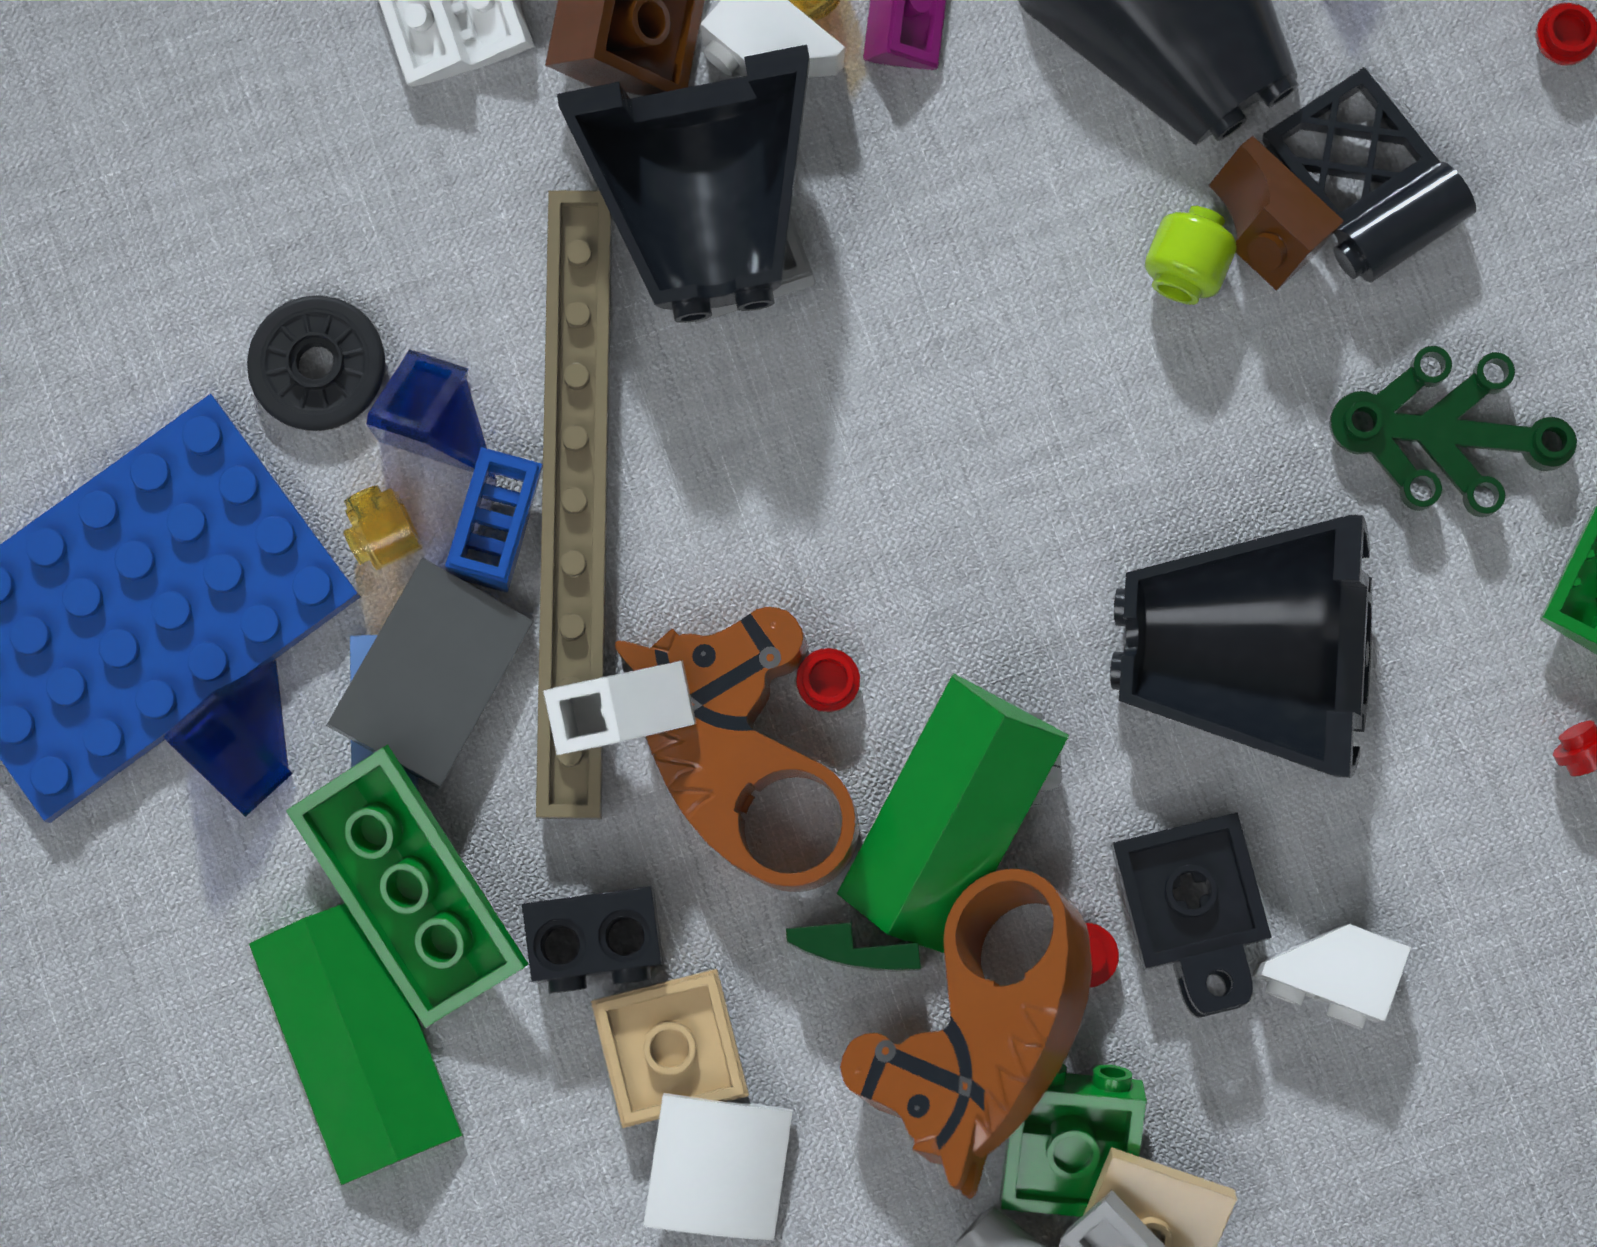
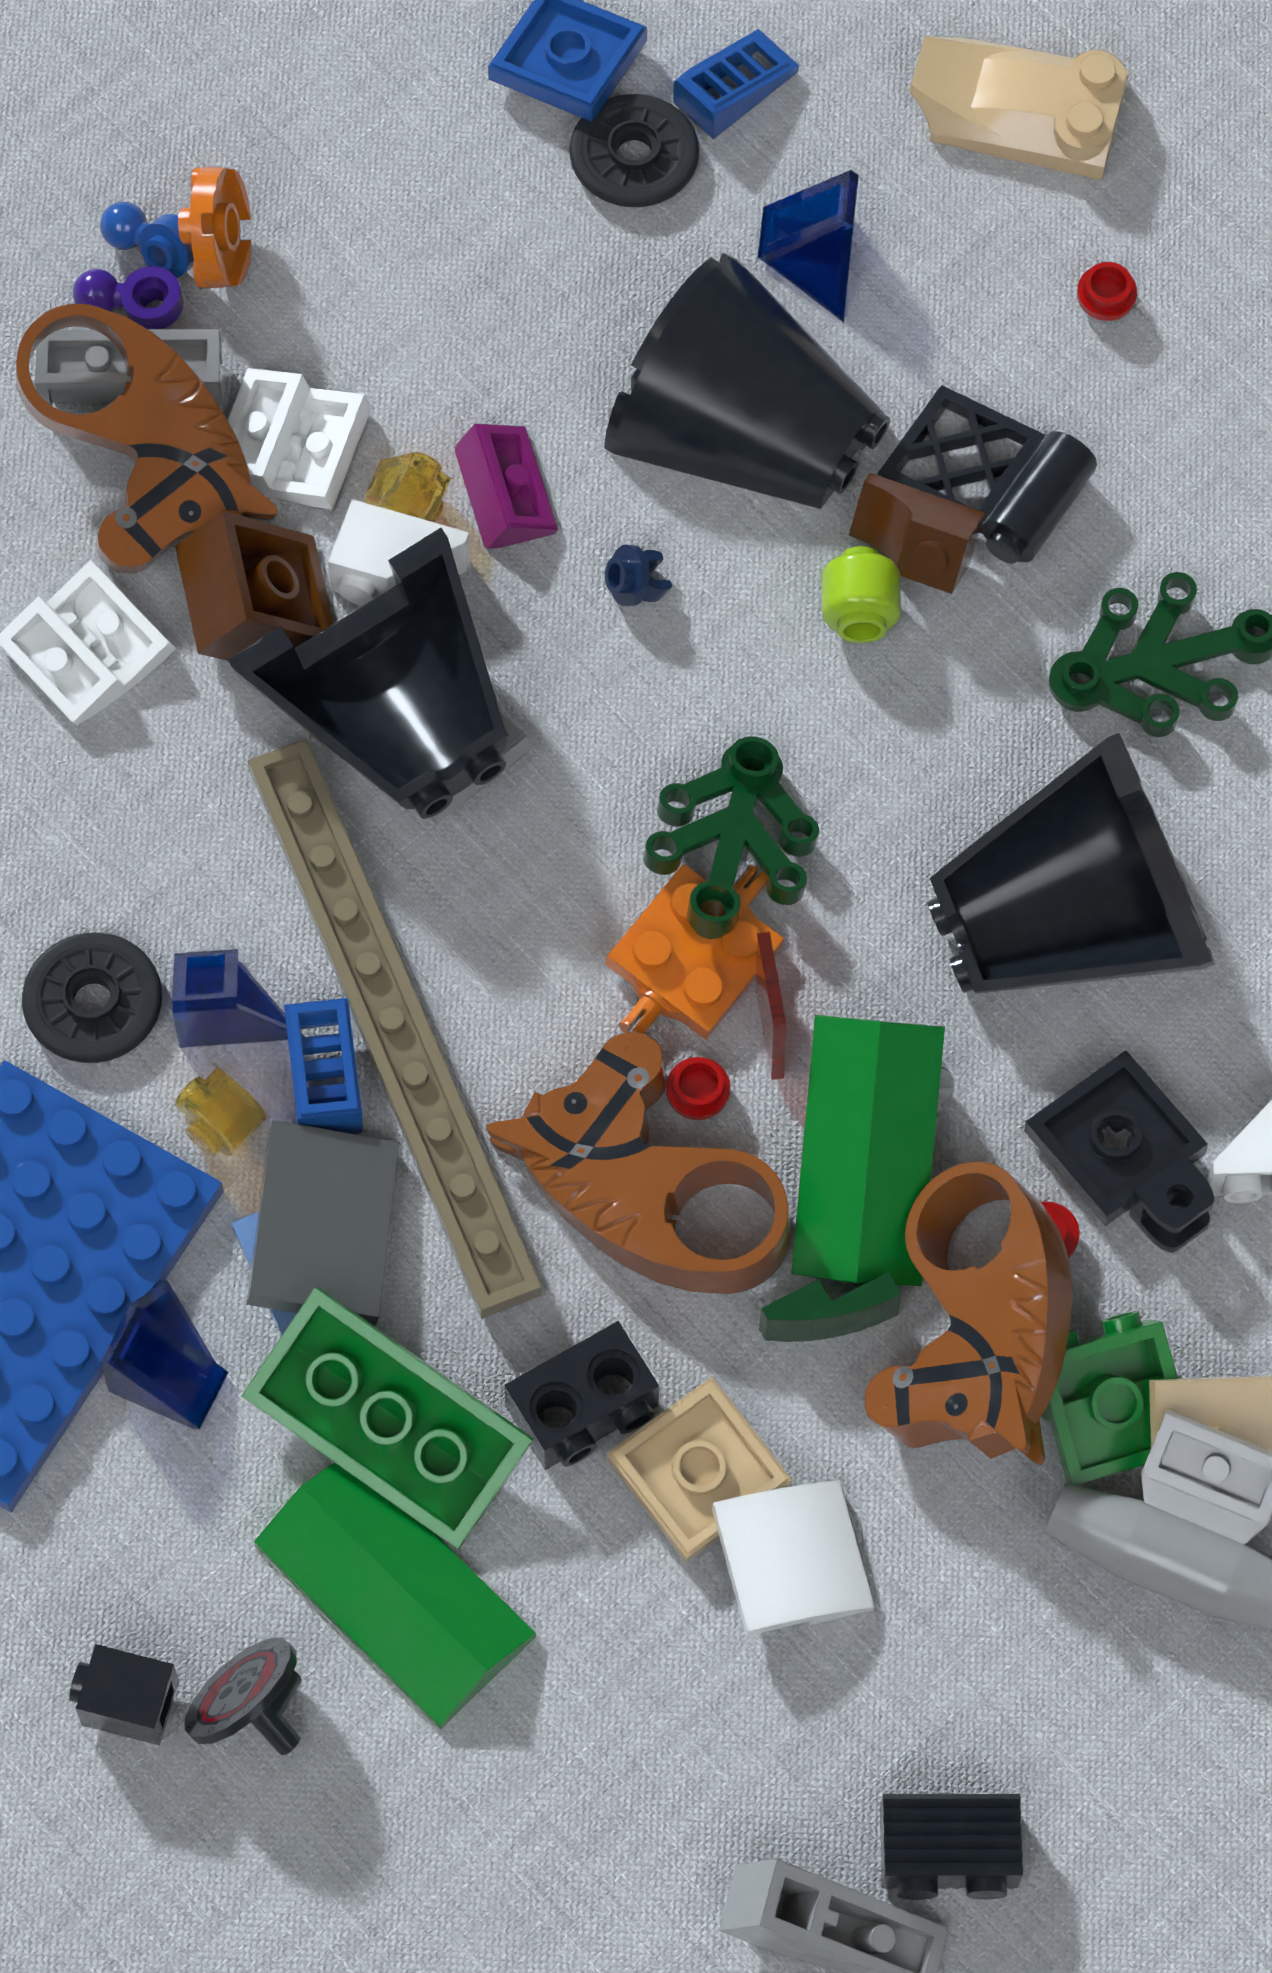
camera: 25 degrees left, 15 degrees down
white slope [543,660,696,755] -> none
none -> black brick [69,1644,179,1746]
none -> shield [185,1637,302,1755]
none -> dark blue plate [605,544,672,606]
none -> orange plate [605,863,784,1040]
none -> dark green plant [643,736,819,939]
none -> clear red piece [756,932,786,1080]

